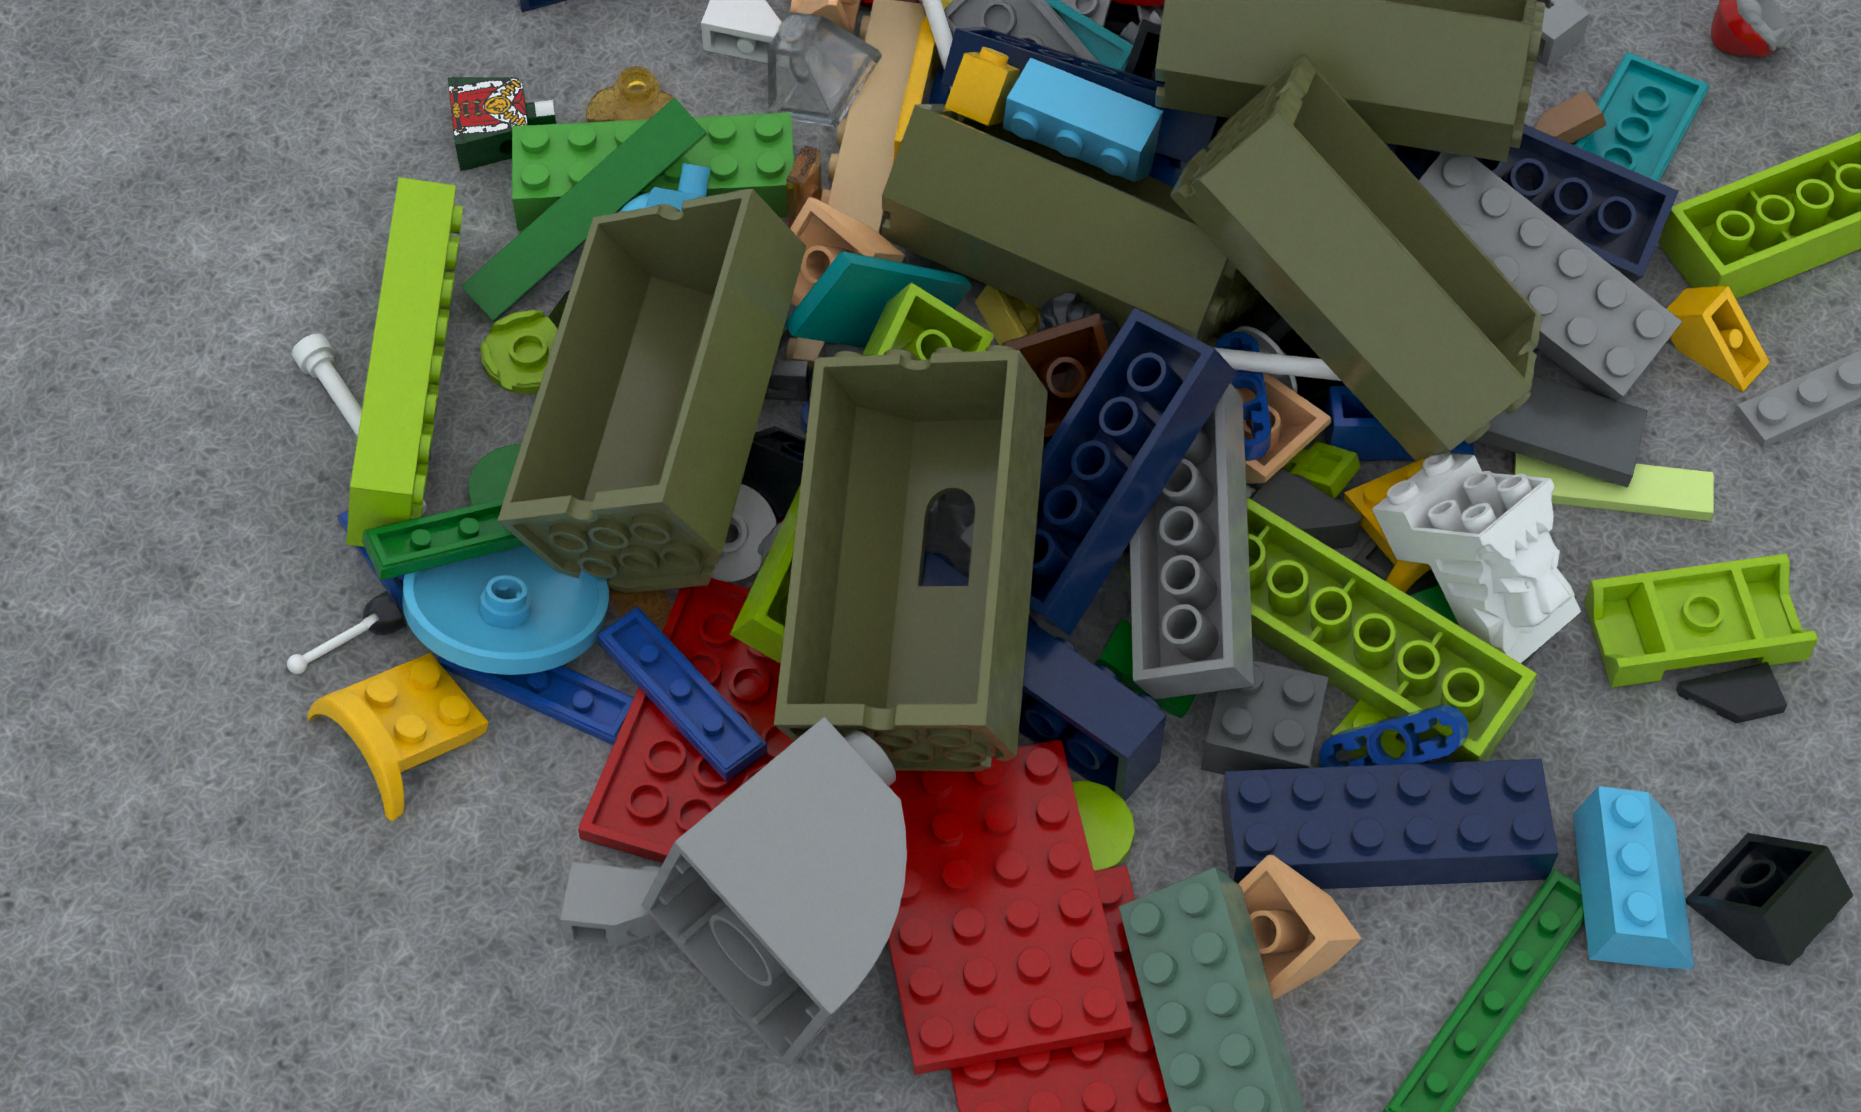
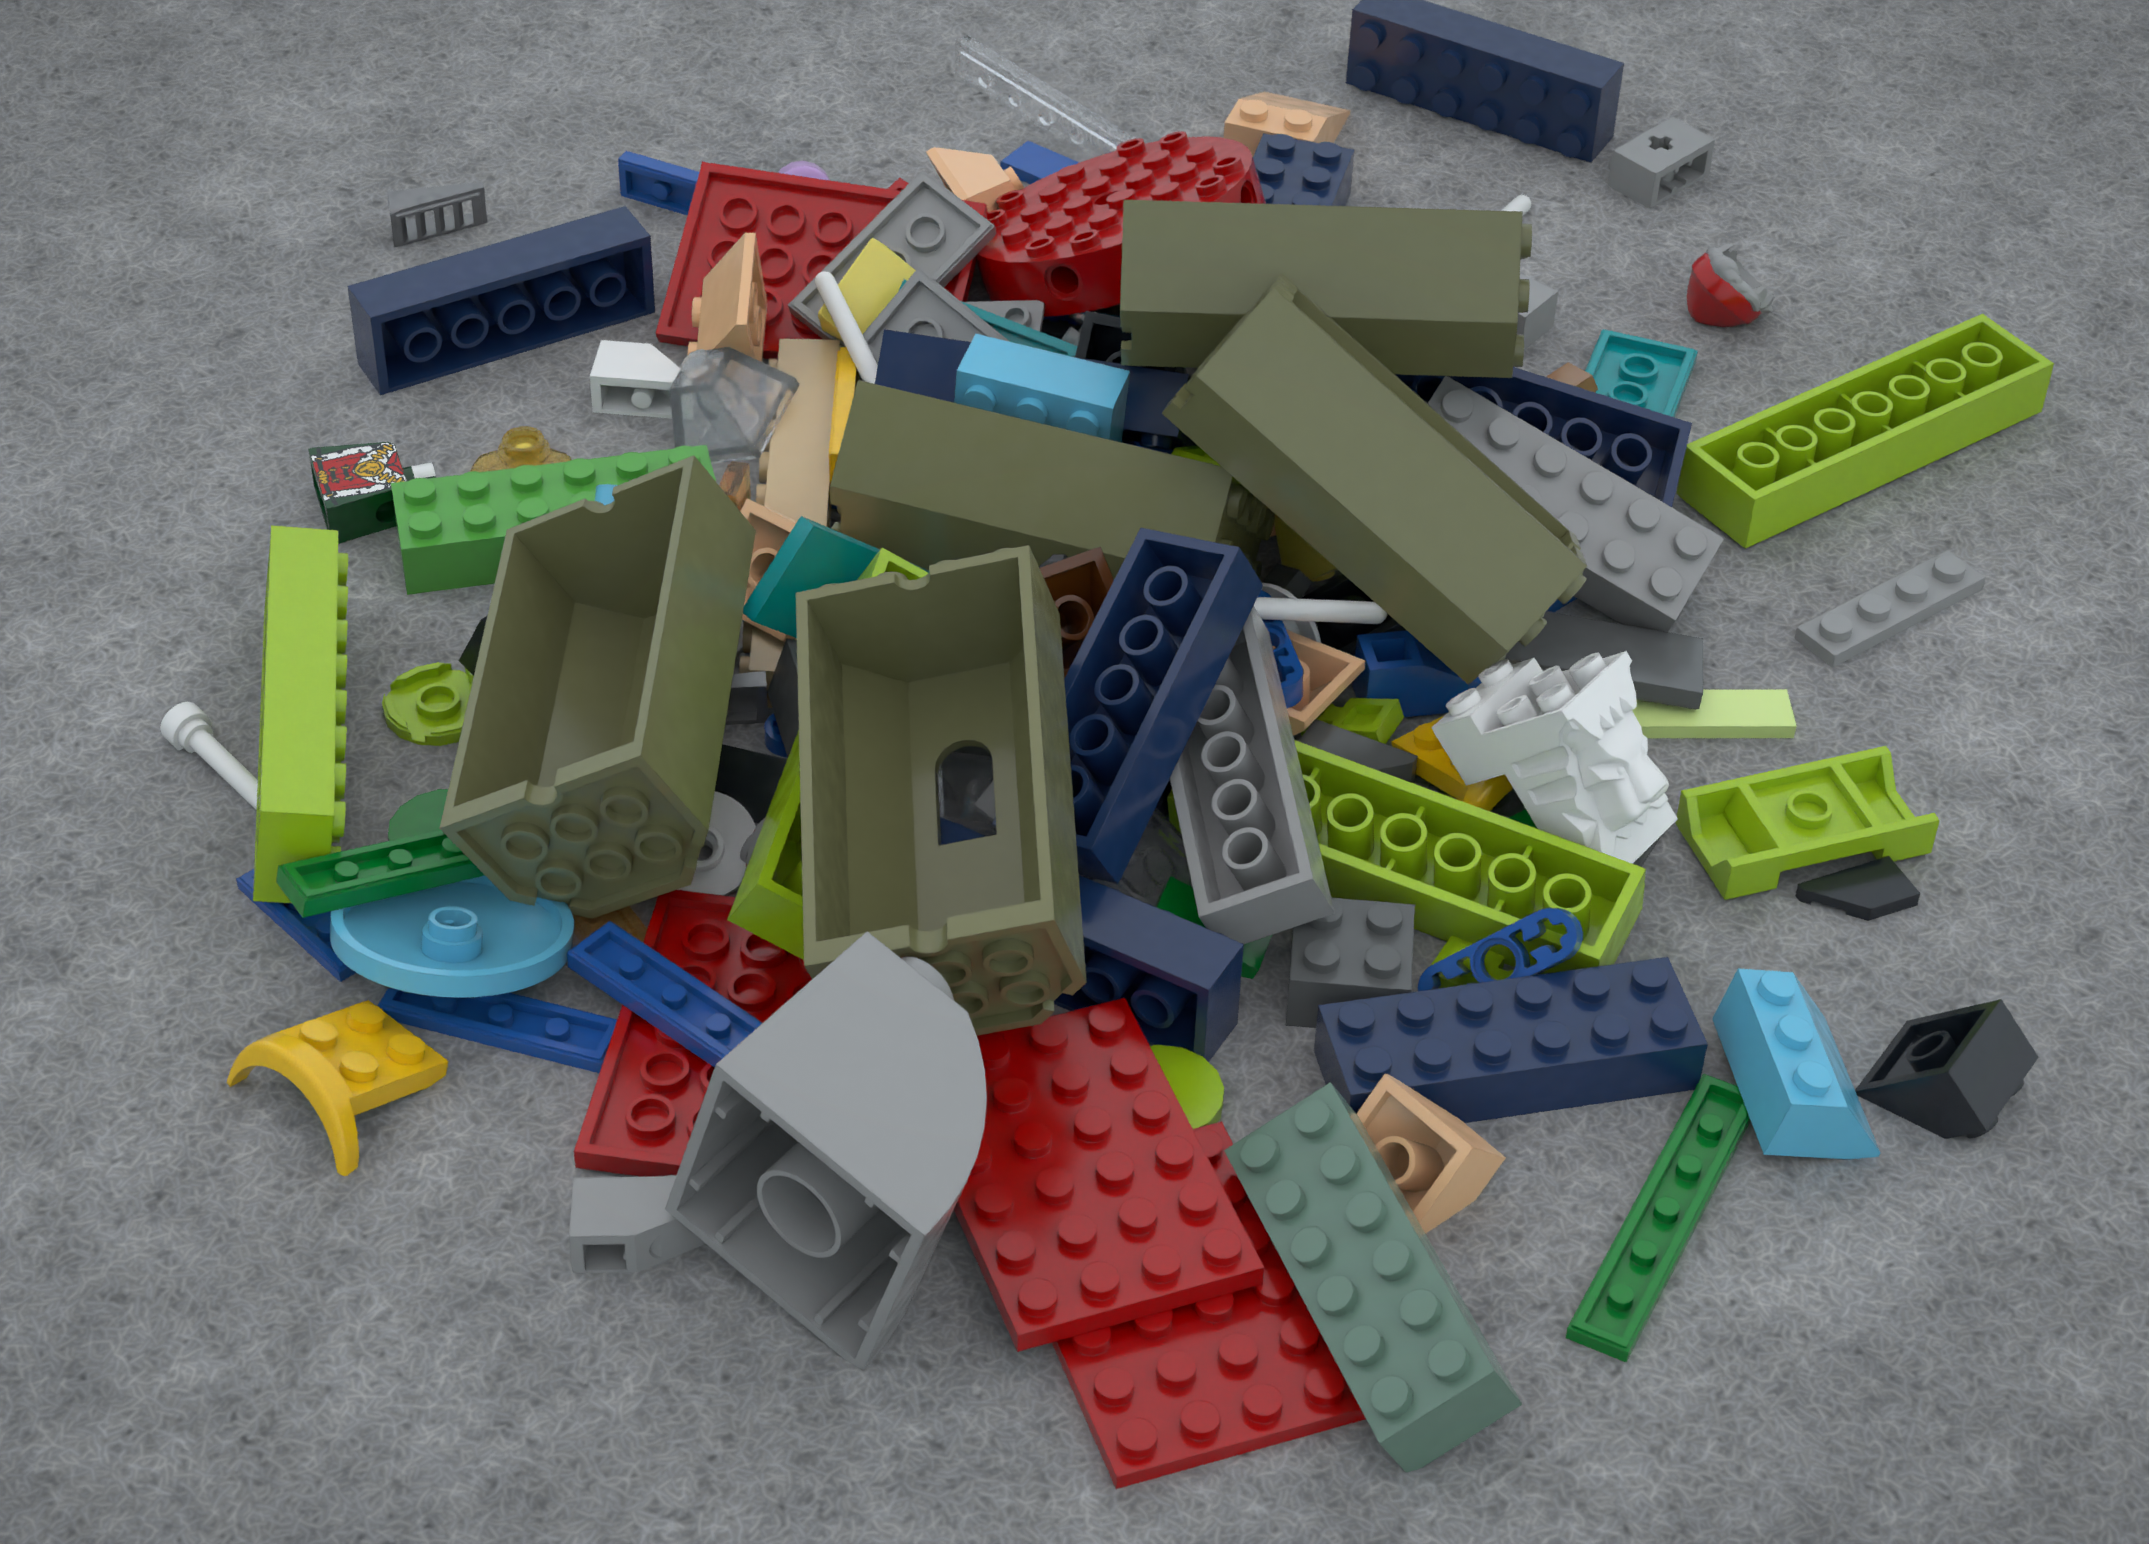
camera: 10 degrees left, 15 degrees down
hinge [287,591,406,674] -> none
green tile [461,97,707,322] -> none
yellow slope [944,47,1020,126] -> none
yellow slope [1667,286,1770,392] -> none

